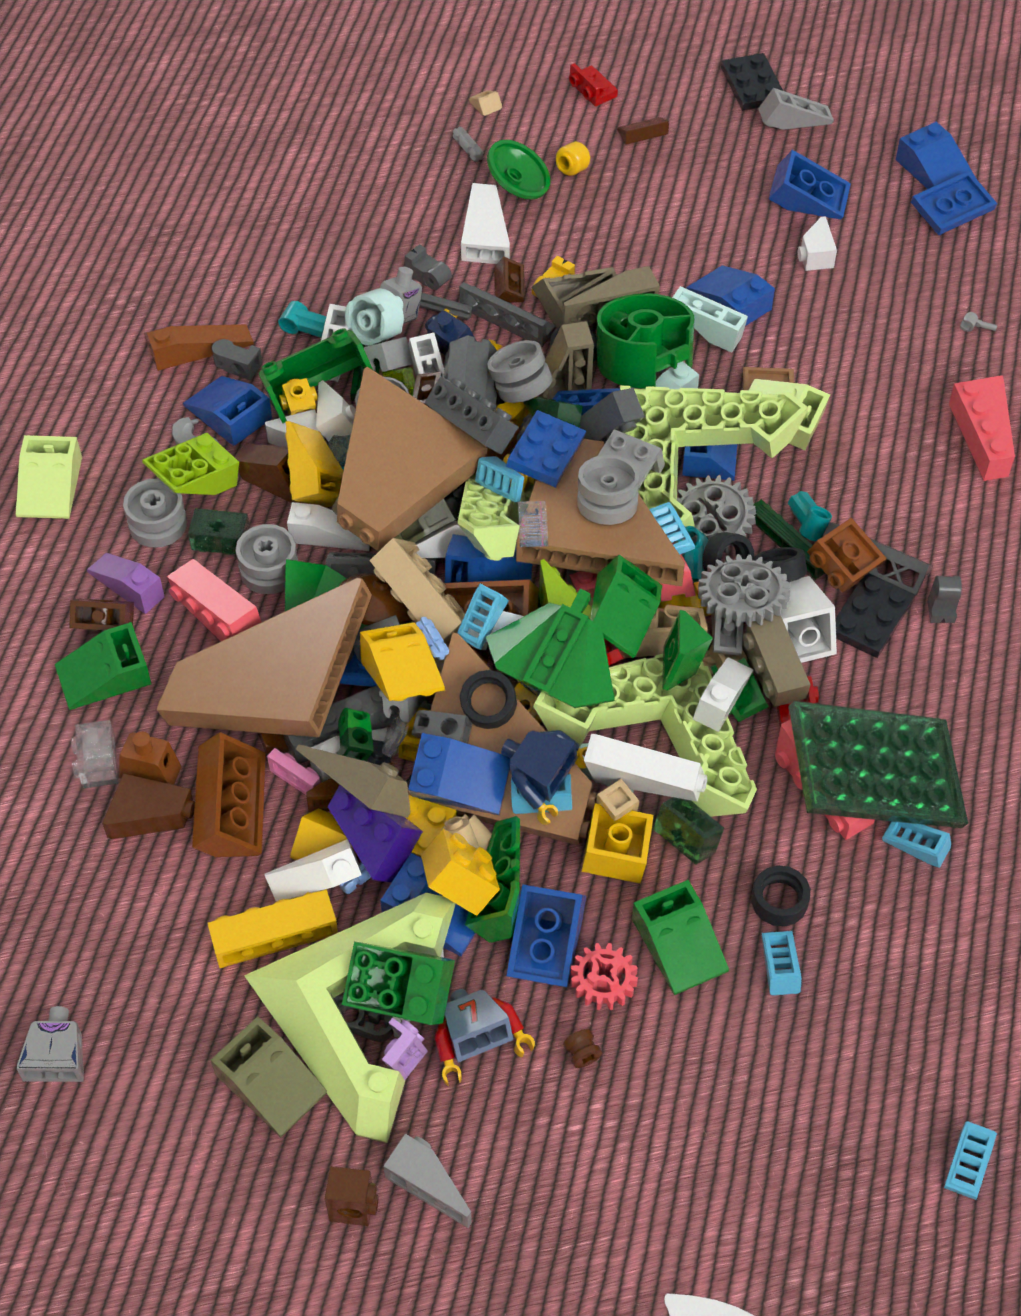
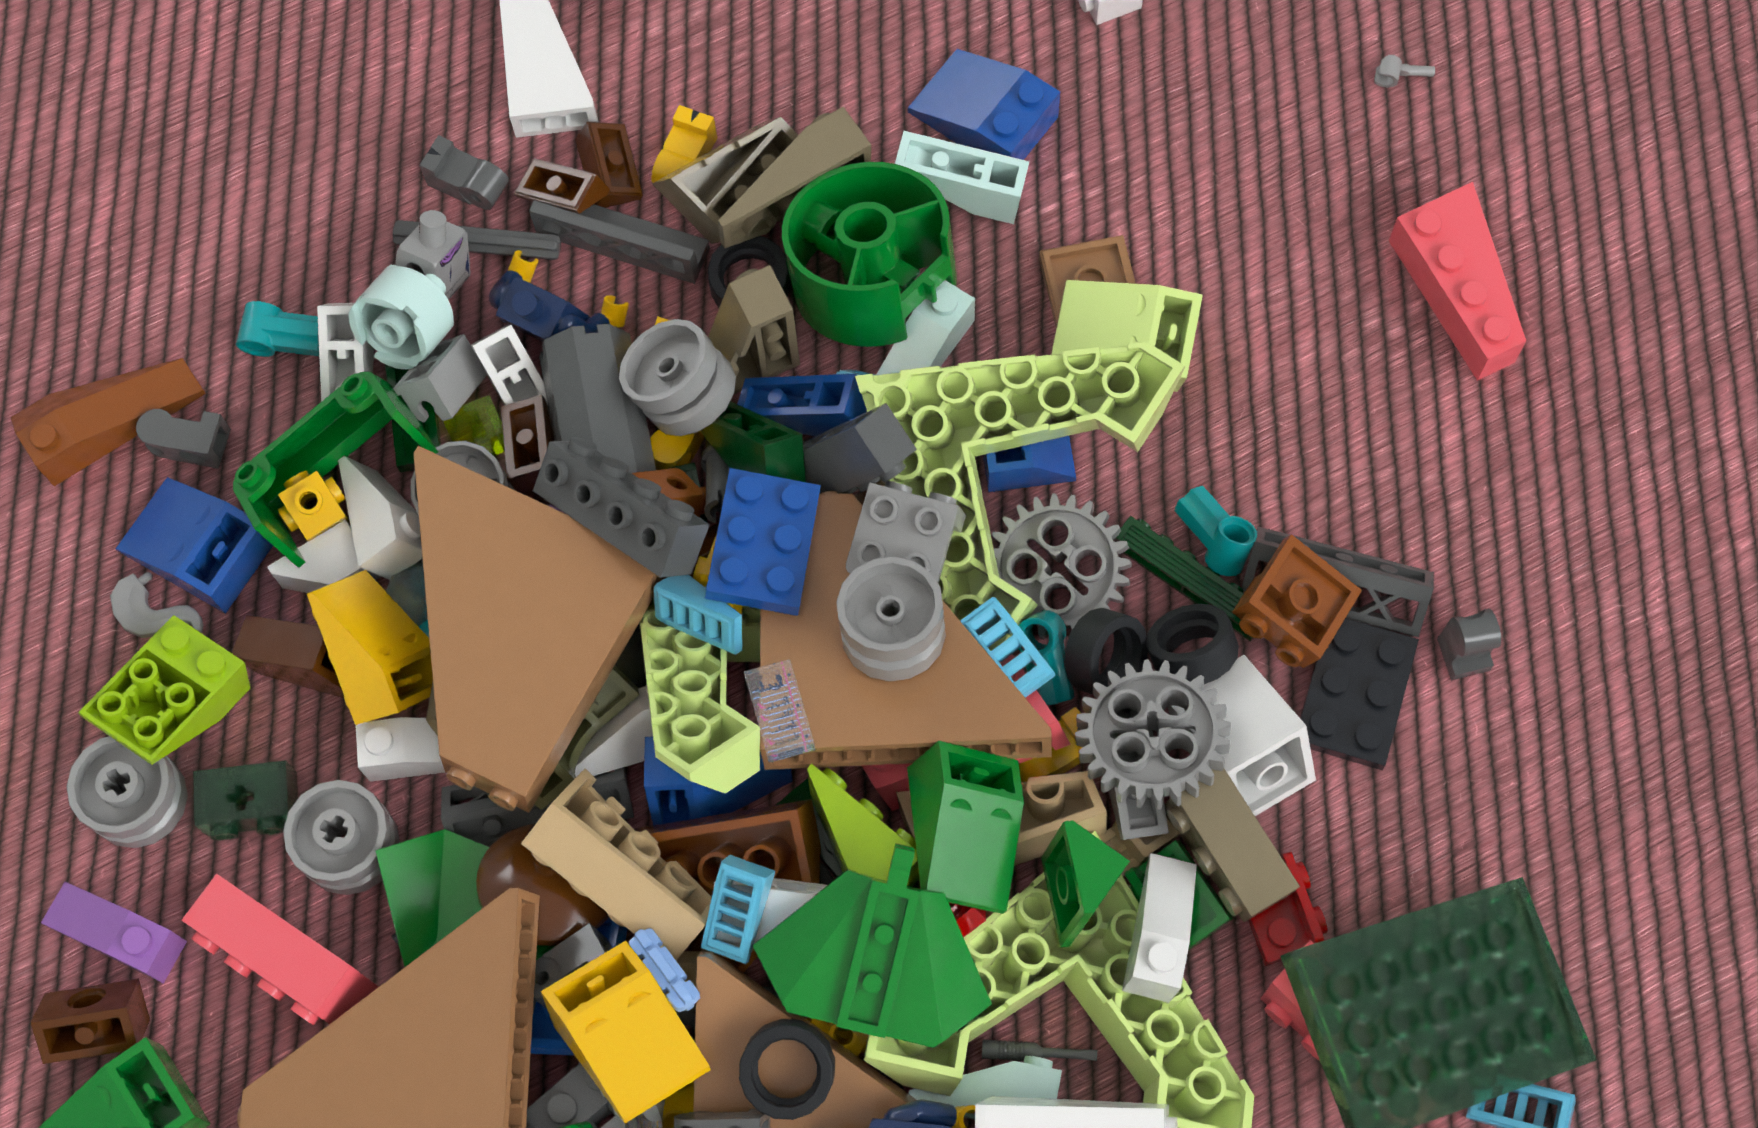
camera: 10 degrees left, 15 degrees up
none -> reddish brown slope [514,159,610,214]

